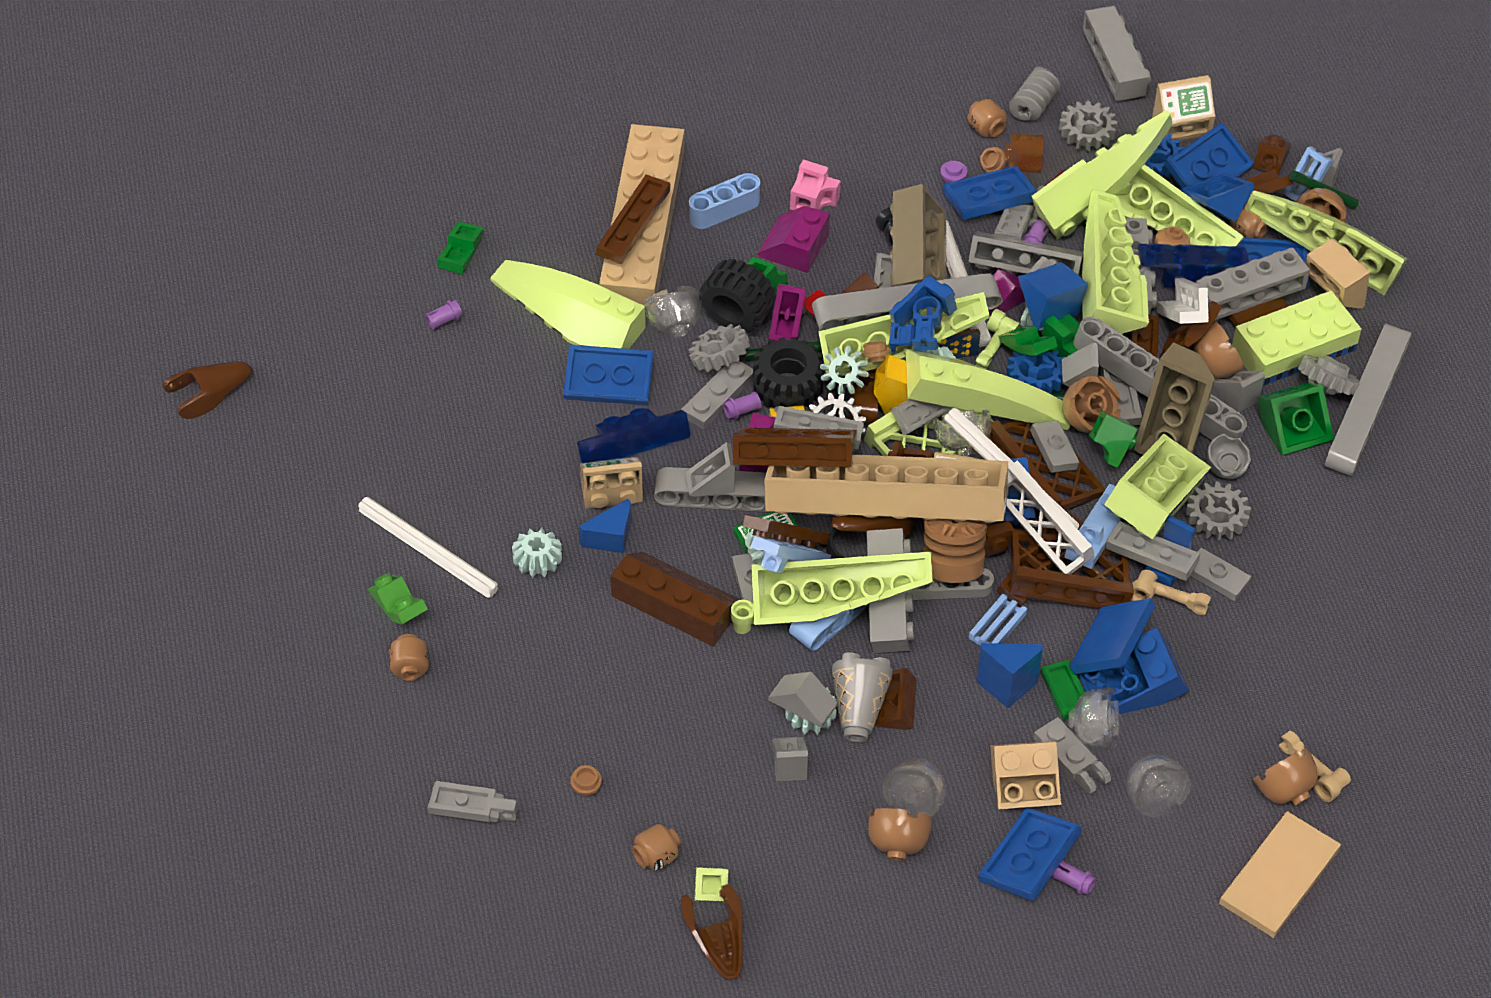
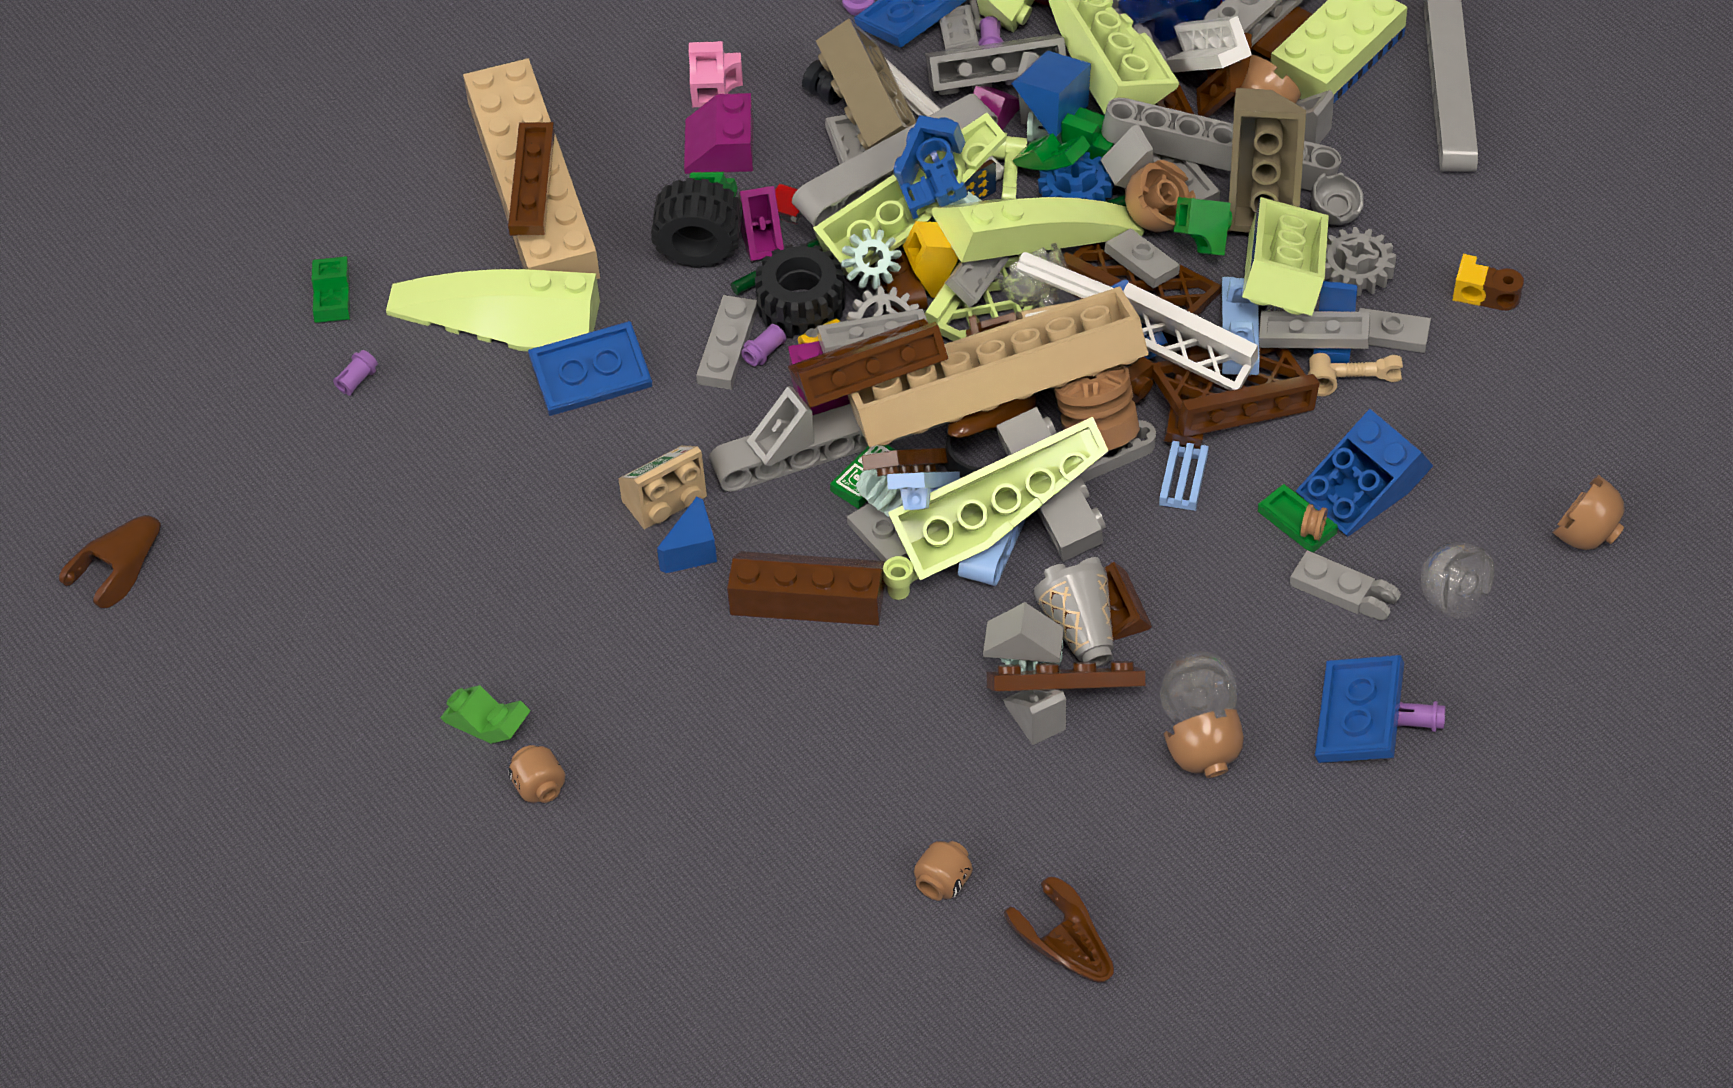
camera: 20 degrees left, 0 degrees up
white axle [358,497,498,598] -> none
light grey hinge [428,781,518,822] -> none
light aqua gear [512,528,562,579] -> none
medium nougat plate [570,765,602,796] -> none
clear blue bracket [577,408,691,463] -> none
clear cylinder [645,286,701,338] -> none
light grey gear [688,324,750,372] -> none
light blue beam [689,173,760,229] -> none
yellowish green slope [695,868,729,901] -> none
reddish brown slope [841,272,879,294] -> none
medium nougat plate [861,341,890,362] -> none
blue slope [977,643,1043,708] -> none
tan slope [990,741,1061,809] -> none
blue tile [1069,598,1155,674] -> none
clear cylinder [1069,687,1120,749] -> none
tan tile [1219,811,1341,938] -> none
green slope [1257,382,1334,455] -> none
tan brick [1278,731,1351,802] -> none
light grey gear [1298,355,1360,395] -> none
none -> reddish brown plate [987,661,1146,691]
none -> medium nougat bush [1300,504,1328,541]
none -> leg [1452,254,1524,311]

